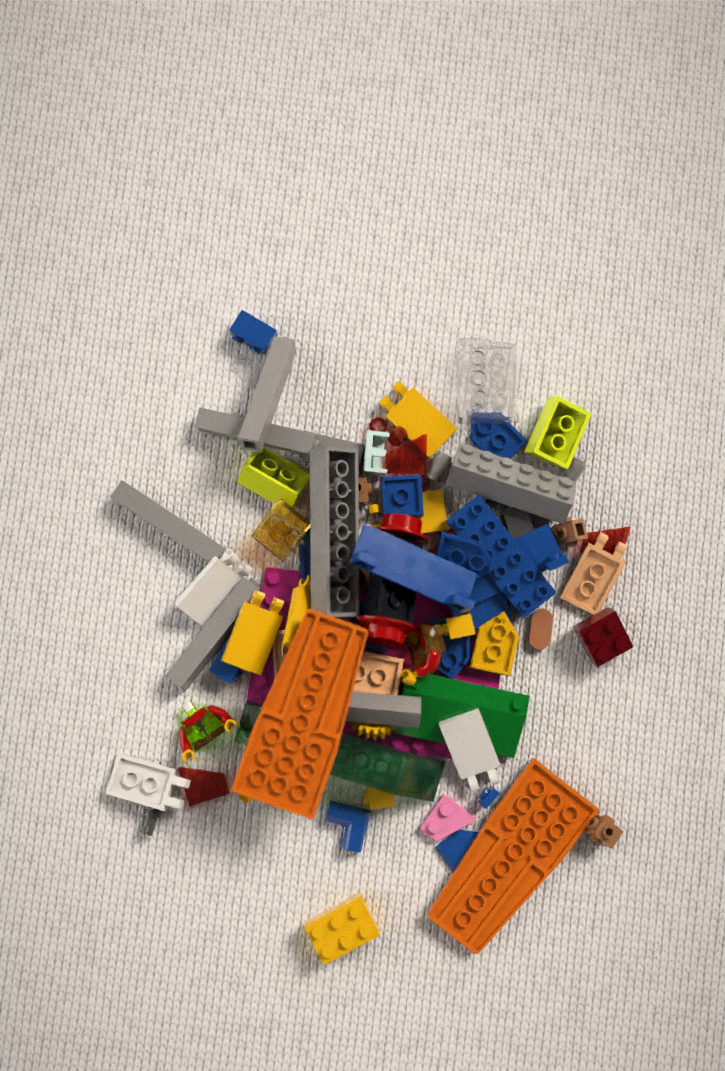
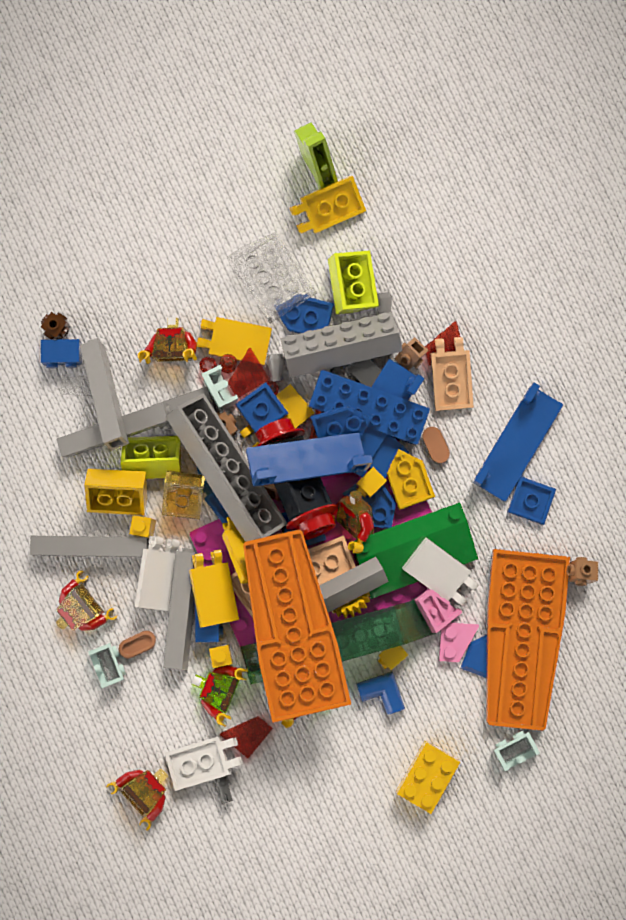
camera: 30 degrees left, 0 degrees up
blue plate [478,786,500,809] -> none
dark red brick [573,607,634,667] -> none
none -> reddish brown brick [41,312,70,340]
none -> torso [56,571,118,631]
none -> yellow brick [84,469,147,515]
none -> window [88,643,126,688]
none -> torso [106,769,168,831]
none -> nougat tile [119,631,156,659]
none -> yellow brick [129,515,156,538]
none -> torso [137,317,197,364]
none -> yellow brick [209,644,233,668]
none -> yellow tile [289,175,366,234]
none -> lime brick [294,122,338,189]
none -> bright pink wing [414,590,462,633]
none -> blue bracket [472,382,563,502]
none -> light aqua window [493,730,540,771]
none -> blue tile [507,476,556,525]

